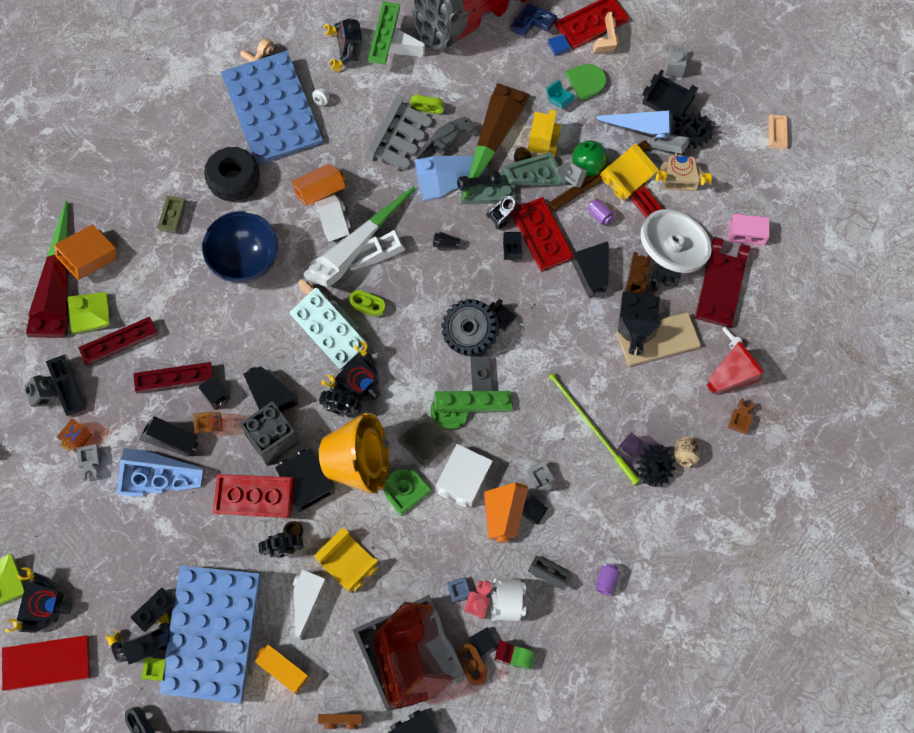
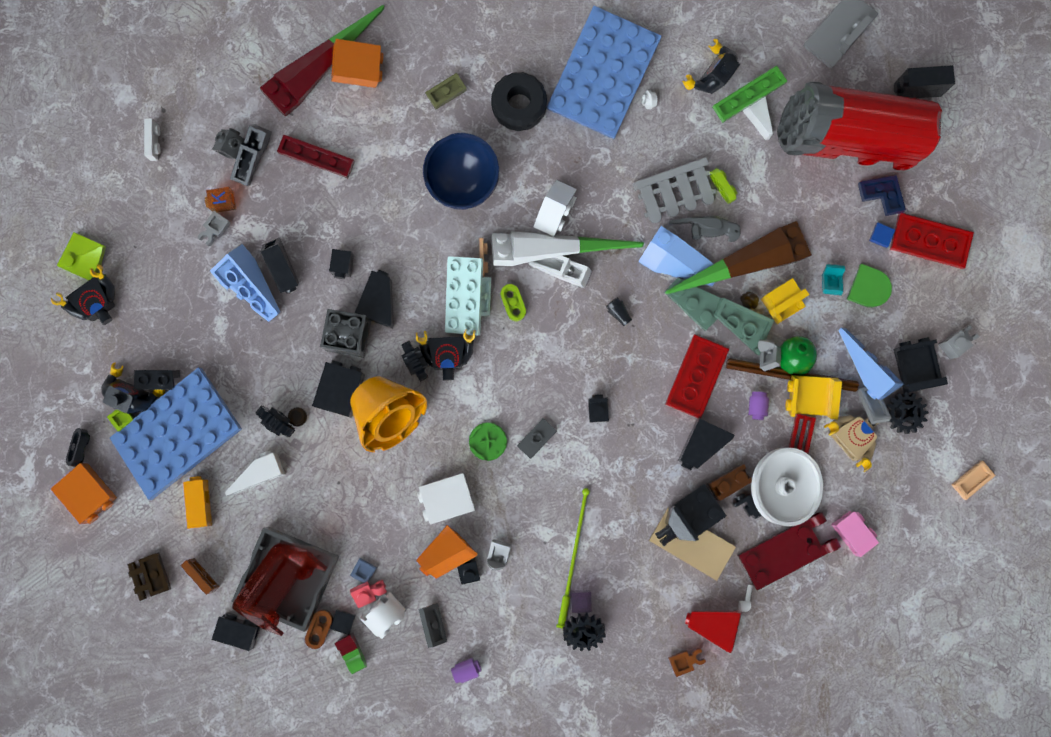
camera: 50 degrees right, 15 degrees up
red tile [2,635,90,691] -> none
lime plate [68,292,110,334] -> none
dark red plate [134,362,213,393] -> none
clear orange brick [193,411,223,434] -> none
red tile [212,474,295,519] -> none
light nougat plate [240,38,274,62] -> none
orange brick [290,164,346,206] -> none
yellow panel [314,527,379,593] -> none
bright green tile [384,469,432,516] -> none
clear smoke plate [398,413,453,468] -> none
bright green plate [434,391,513,412] -> none
wheel [441,299,500,357] -> none
black piece [457,171,502,191] -> none
black piece [486,196,522,230] -> none
black bracket [503,232,523,261] -> none
light nougat bracket [593,12,619,53] -> none
tan head [674,436,700,467] -> none

